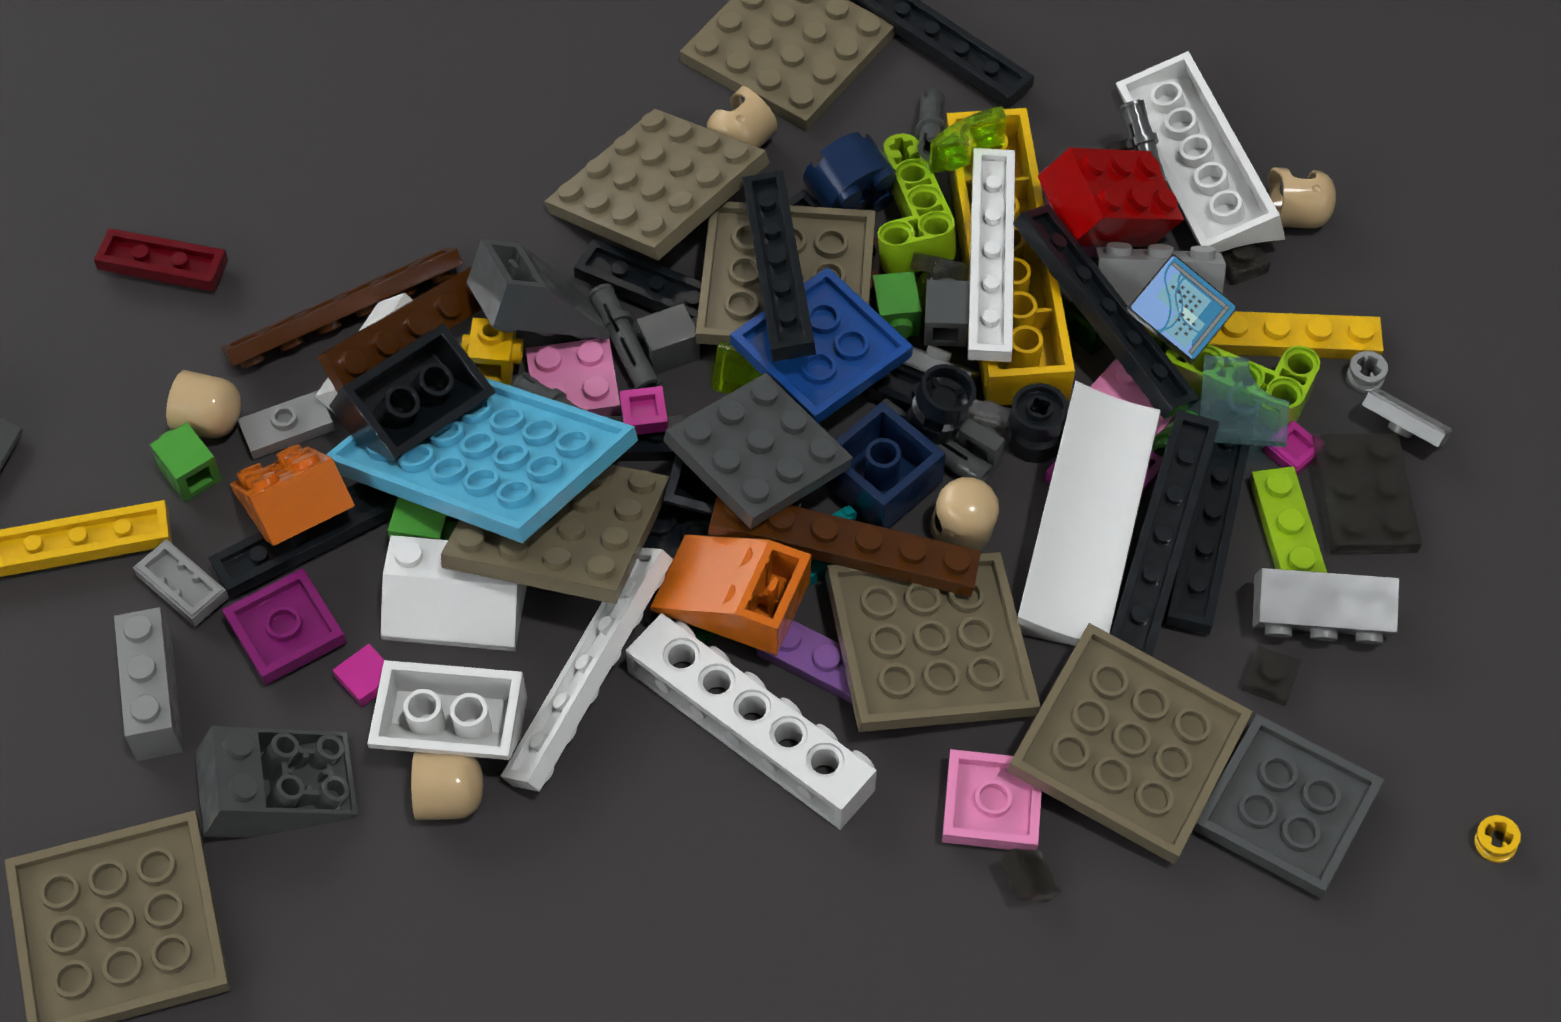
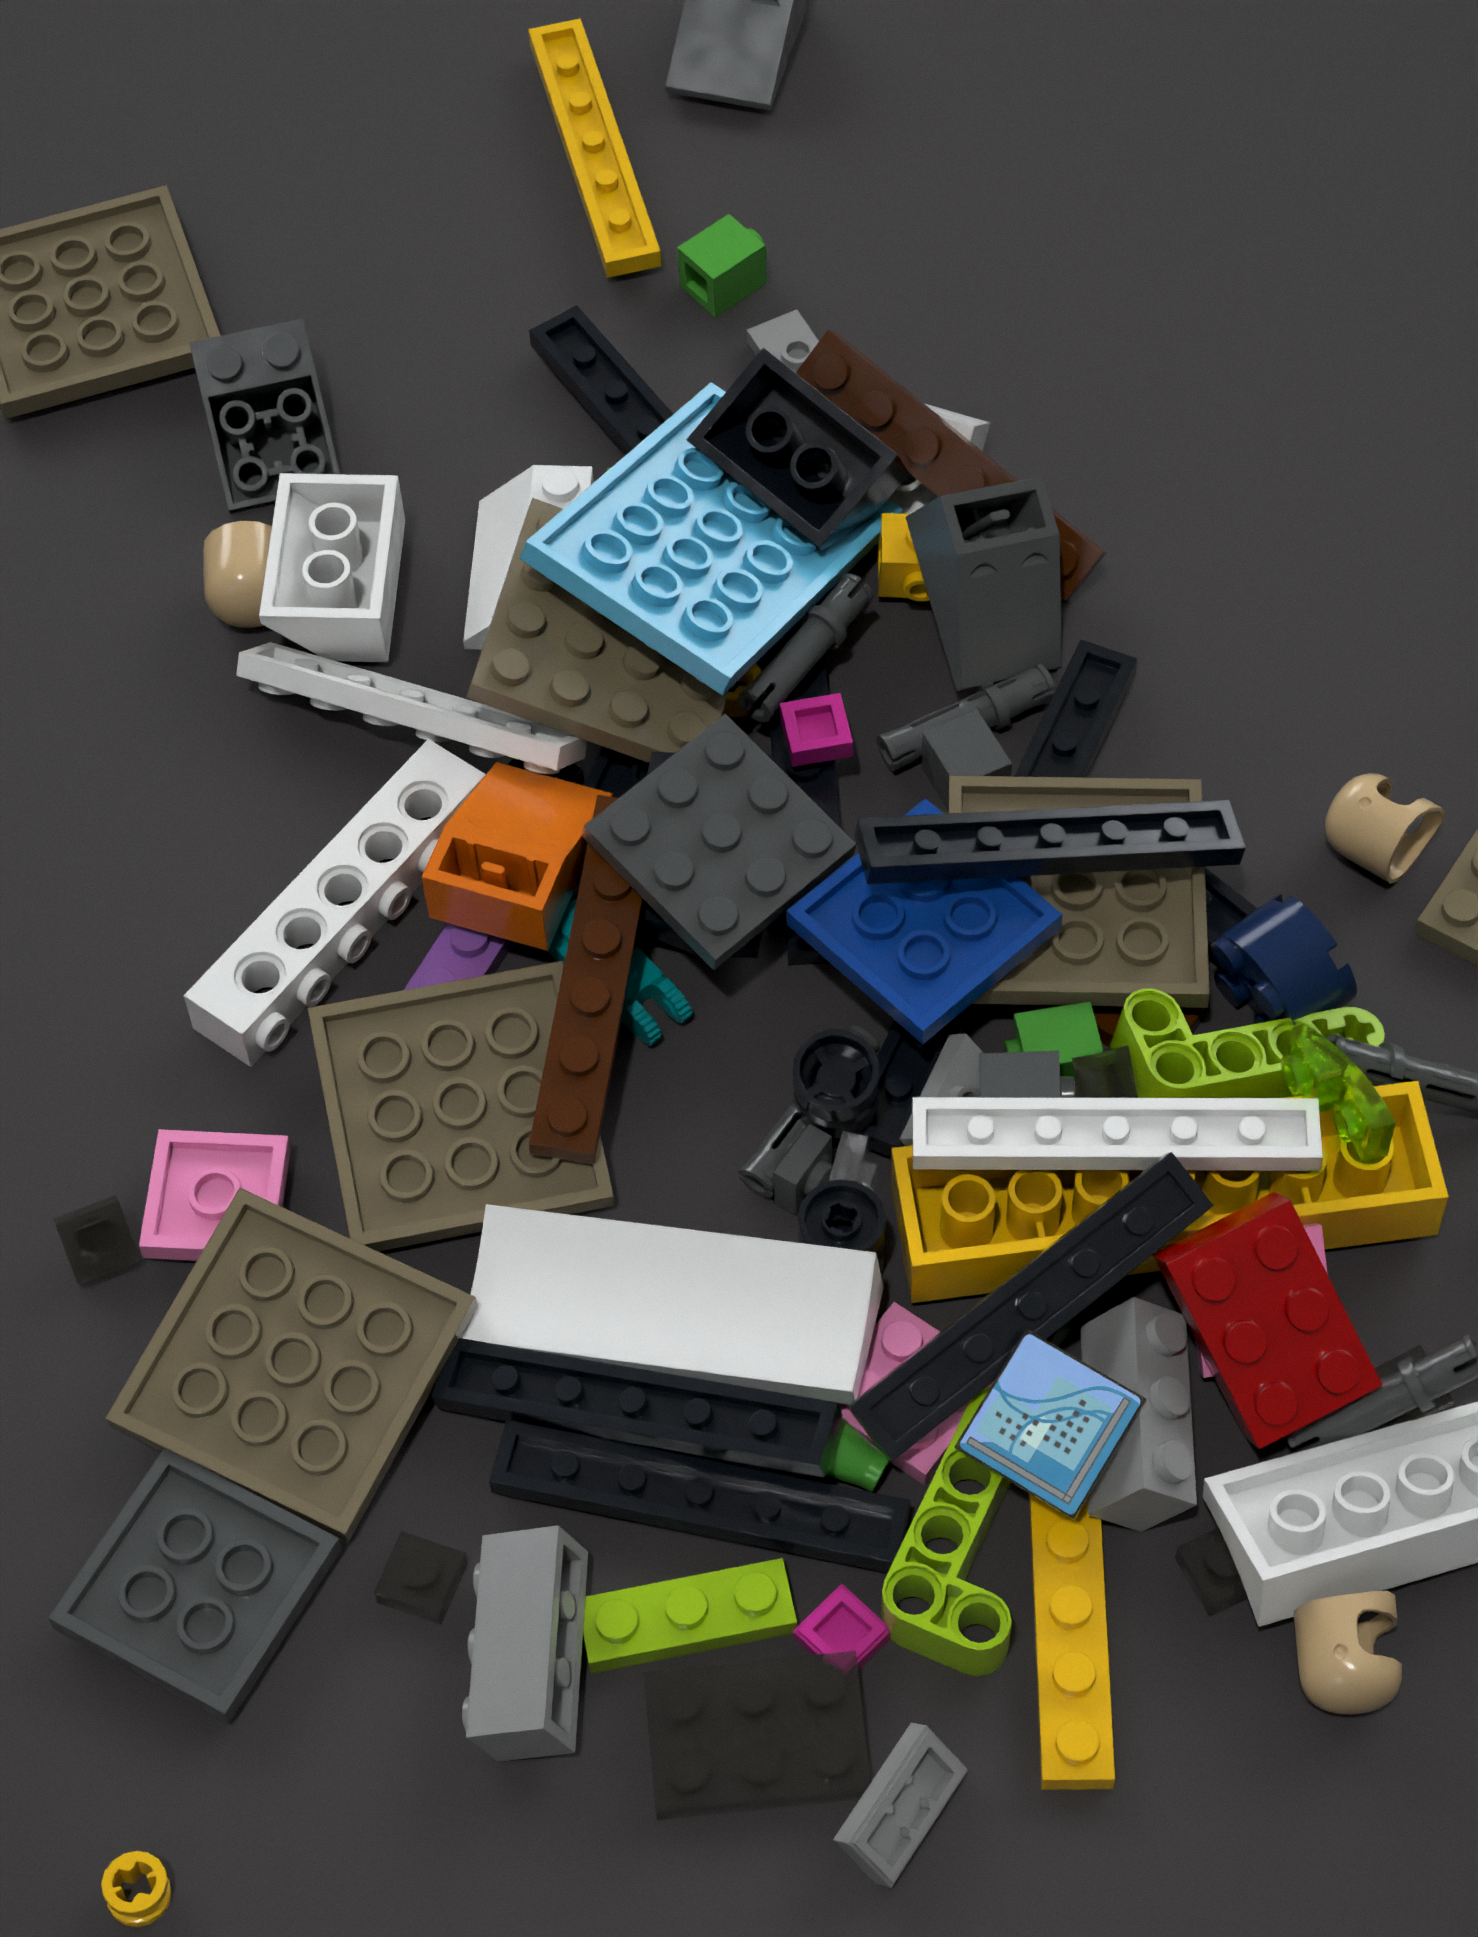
camera: 90 degrees right, 0 degrees up
dark red plate [94,228,228,292] -> none
light grey brick [114,607,183,761] -> none
light grey plate [133,539,229,627] -> none
tan helmet [166,370,242,438] -> none
reddish brown plate [221,247,463,368] -> none
magenta plate [222,568,347,685] -> none
orange slope [229,444,355,546] -> none
dark pink tile [333,644,384,707] -> none
bright pink plate [526,338,621,416] -> none
dark tan plate [544,109,770,261] -> none
dark blue brick [825,401,946,528] -> none
tan helmet [930,477,999,550] -> none
clear light blue tile [1200,355,1290,447] -> none
light grey bush [1346,351,1388,394] -> none

